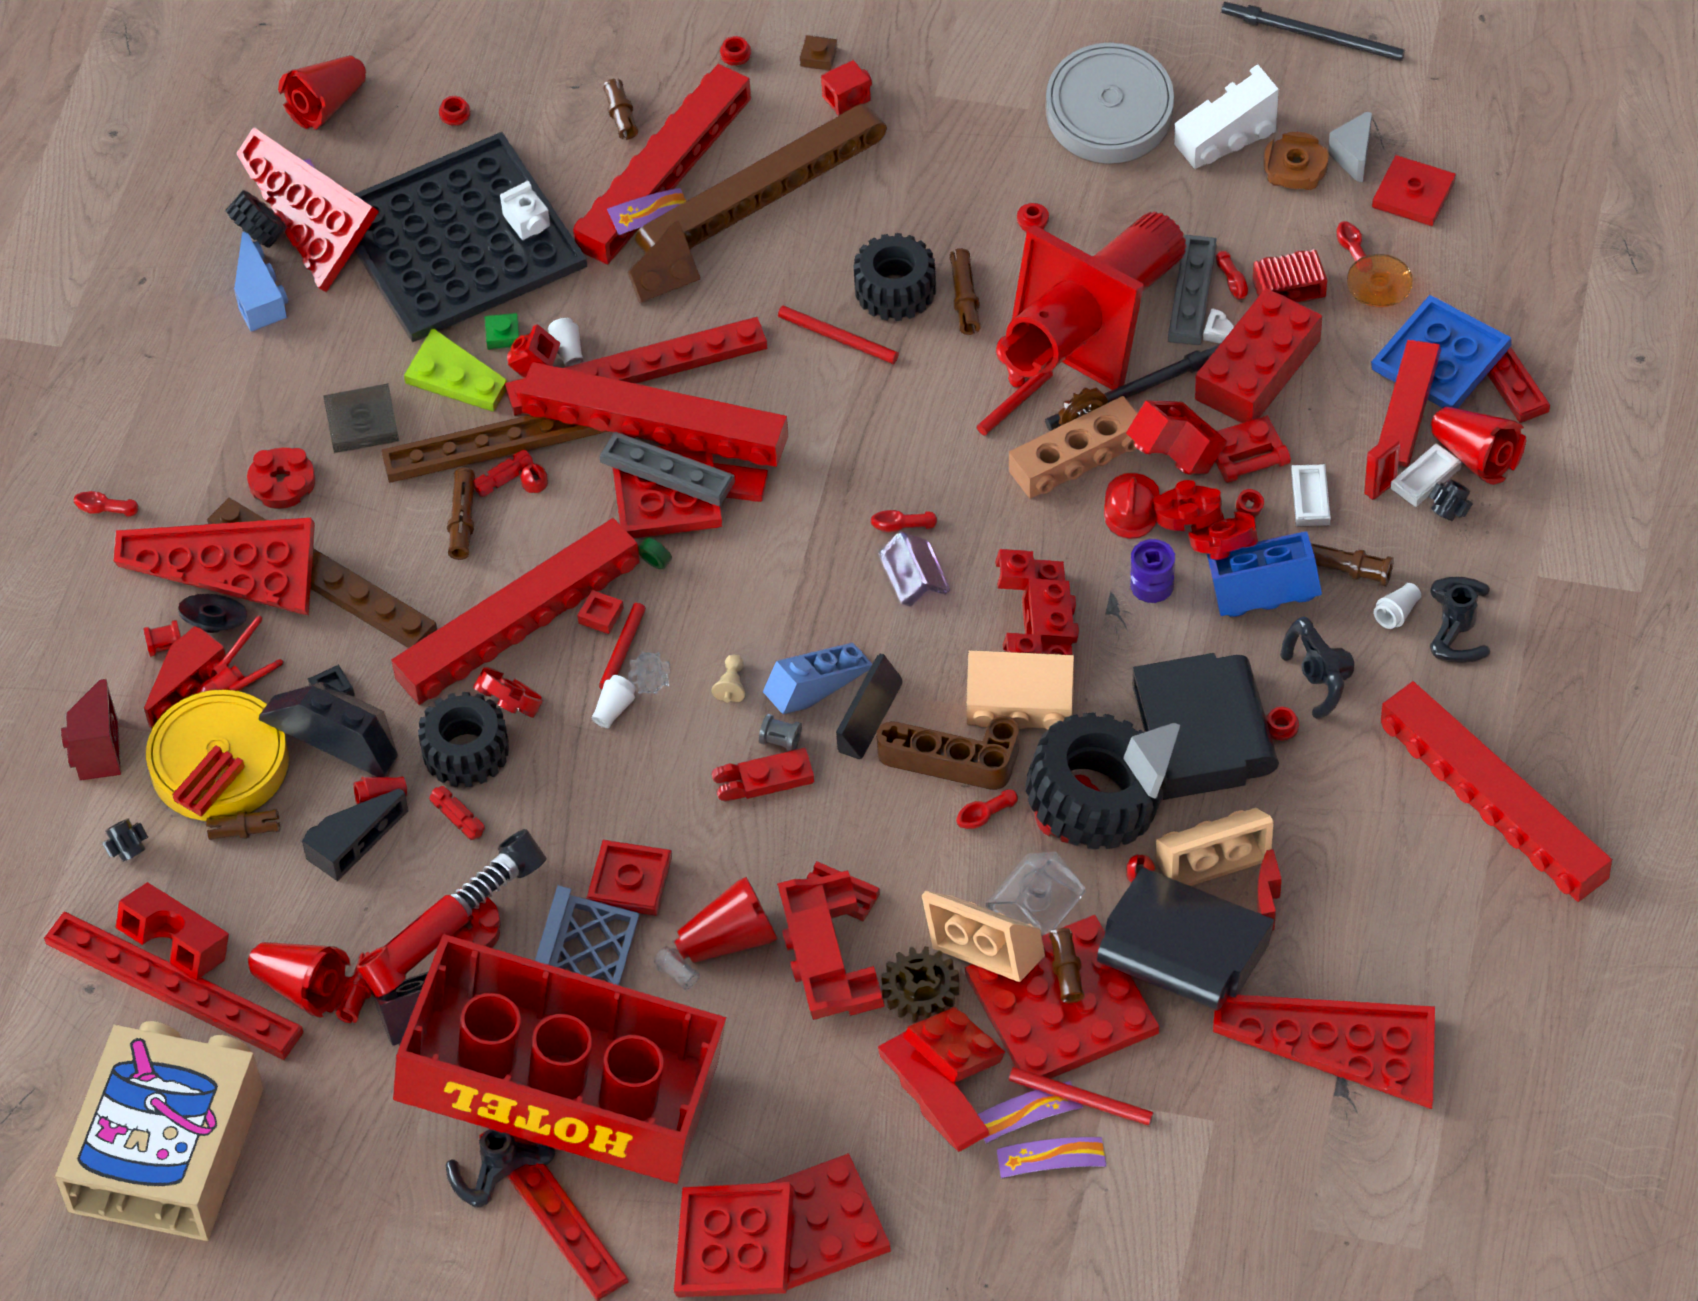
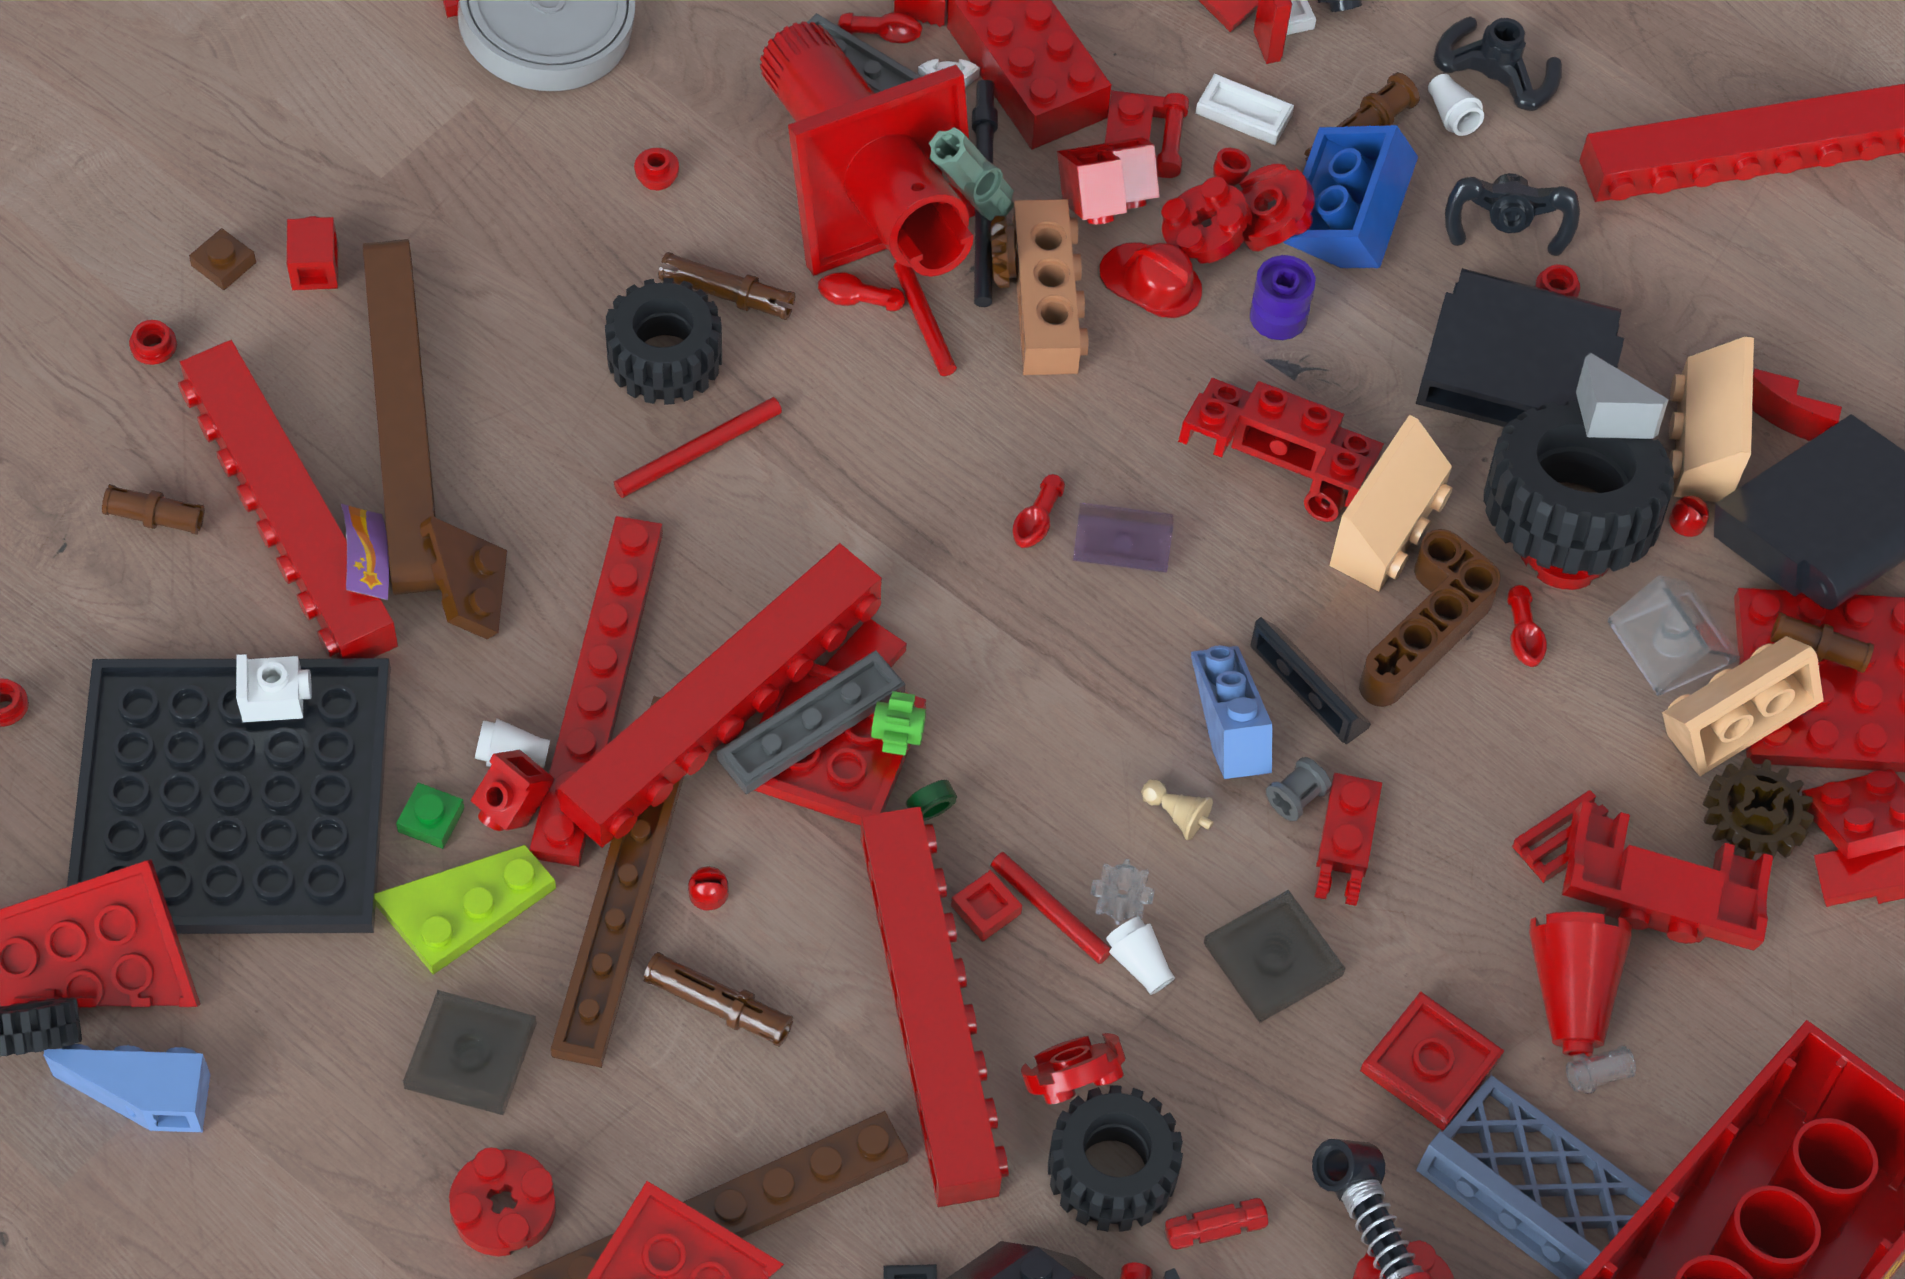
camera: 70 degrees left, 5 degrees up
red axle [473,450,533,497] -> none
none -> bright green gear [871,691,926,756]
none -> sand green piece [929,127,1014,220]
none -> clear smoke plate [1204,890,1346,1023]

